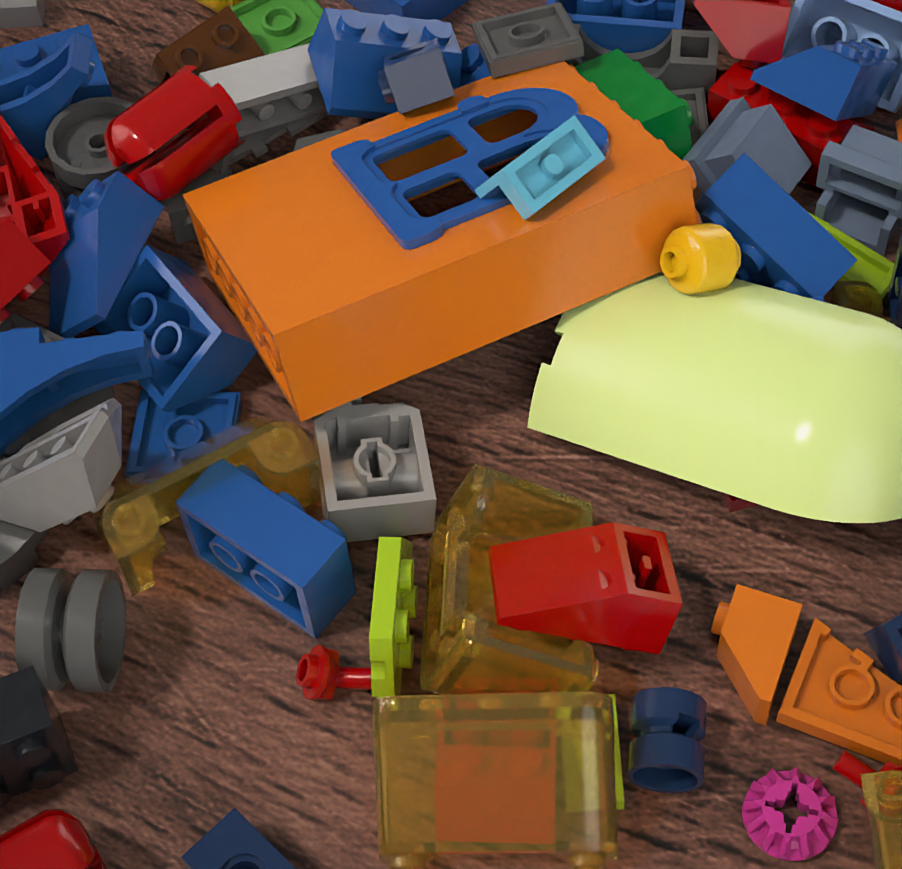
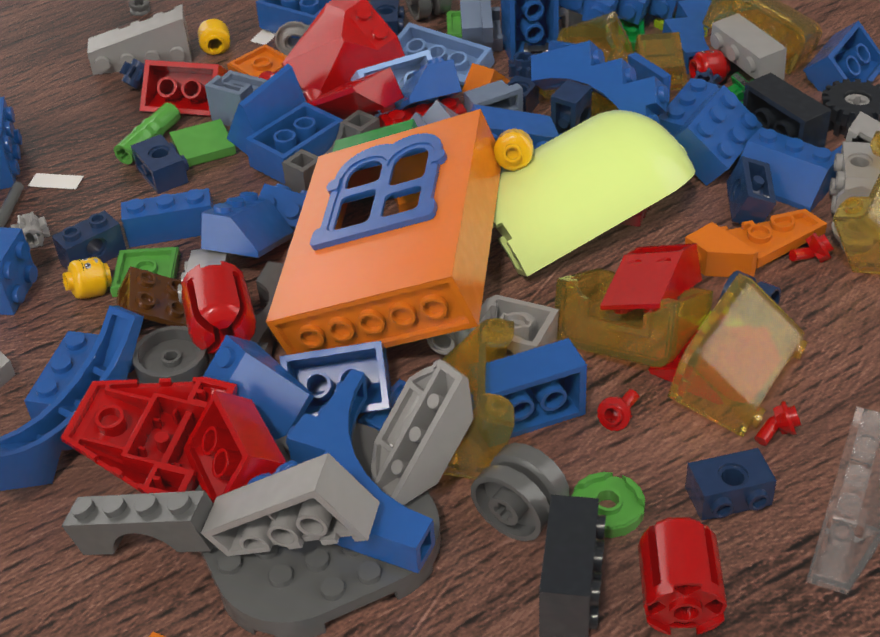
camera: 60 degrees left, 15 degrees down
lime wing [369,537,418,736] -> none
dark blue brick [378,38,455,114] -> none
dark grey tile [472,2,585,78] -> none
medium azure panel [474,115,606,220] -> none
dark pink gear [742,767,839,861] -> none
none -> bright green tile [571,472,645,538]

